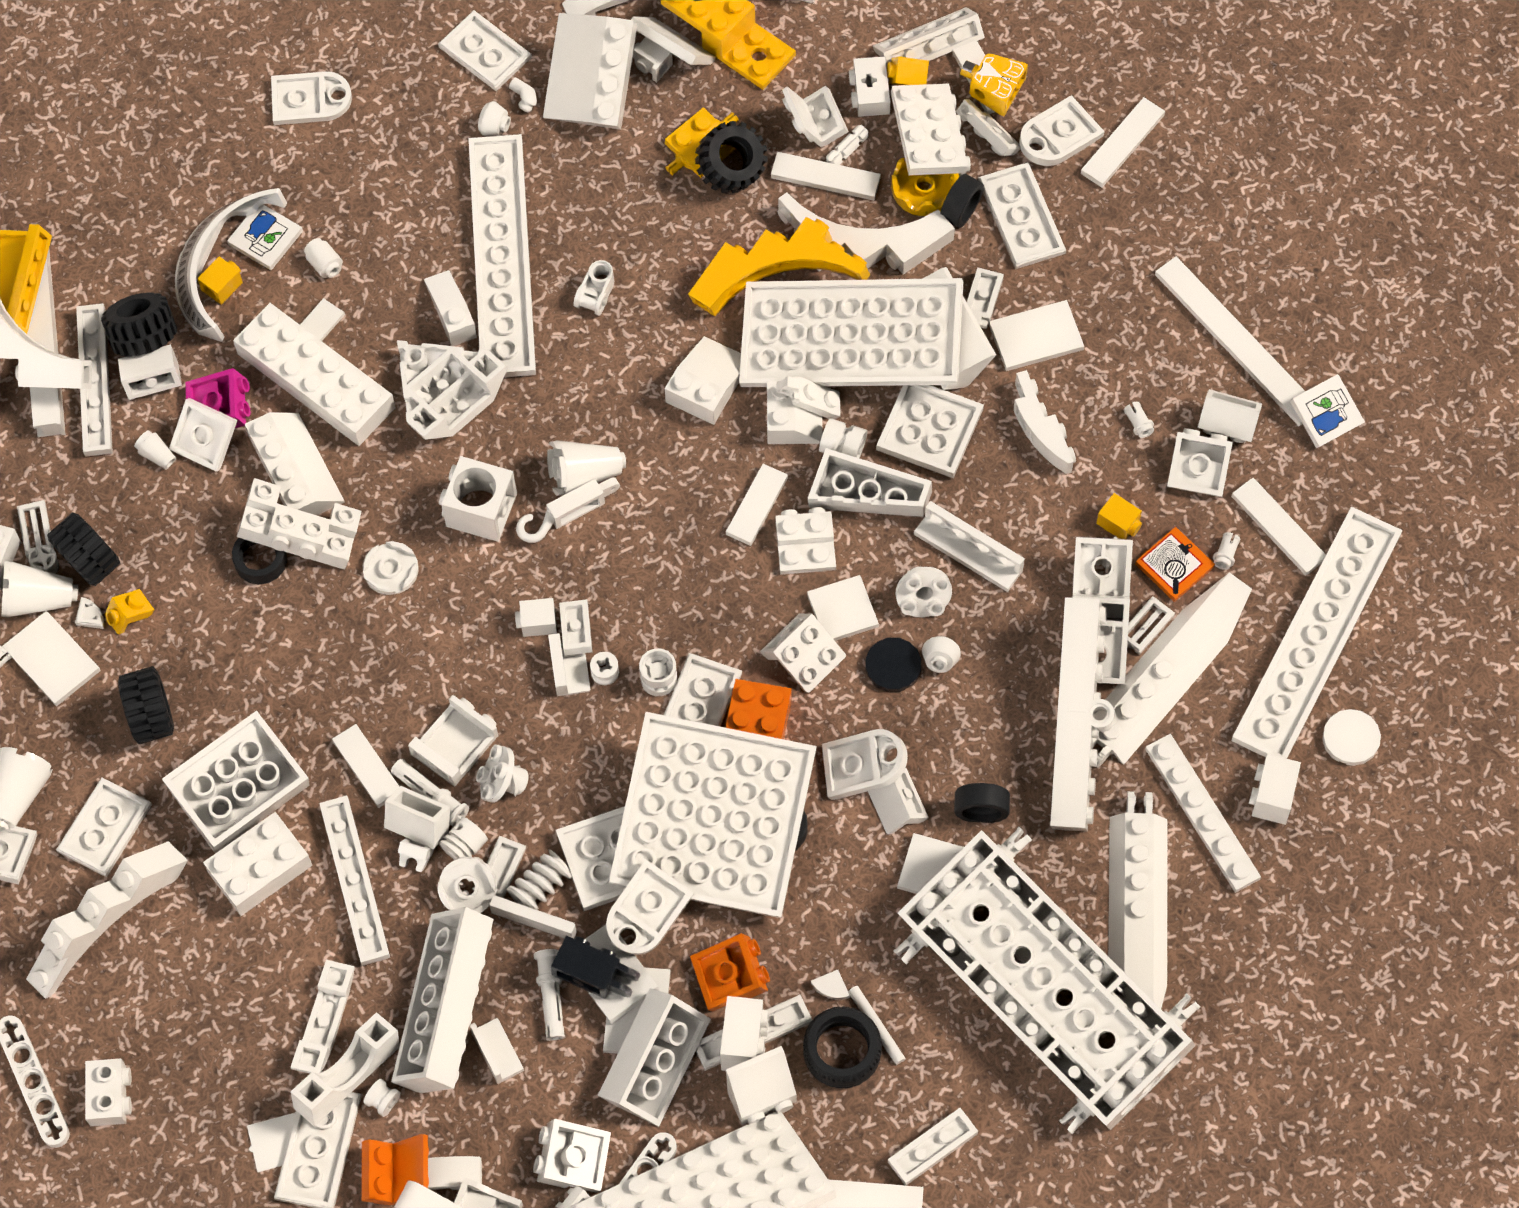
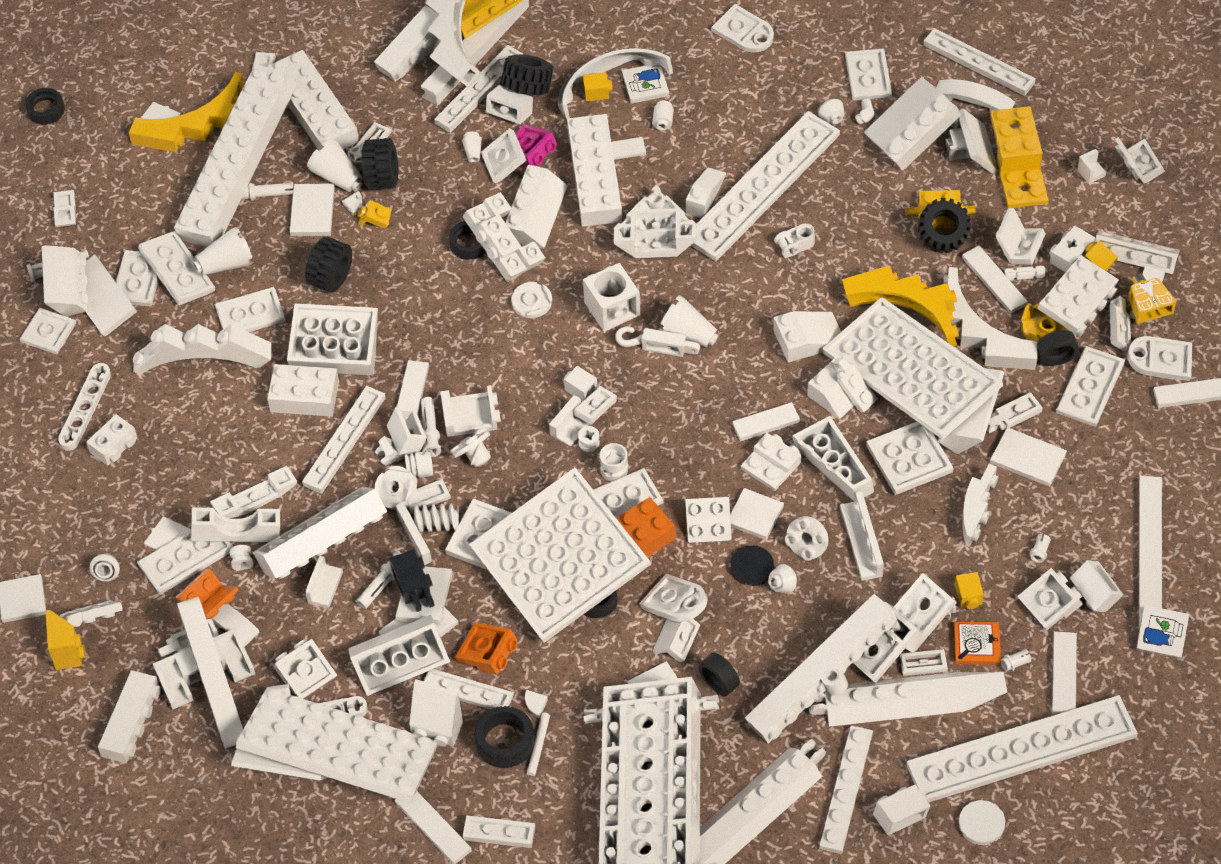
camera: 45 degrees right, 10 degrees down
white tile [606,860,694,955] -> none
white brick [720,996,769,1071] -> none
white wheel [819,418,867,458] -> none

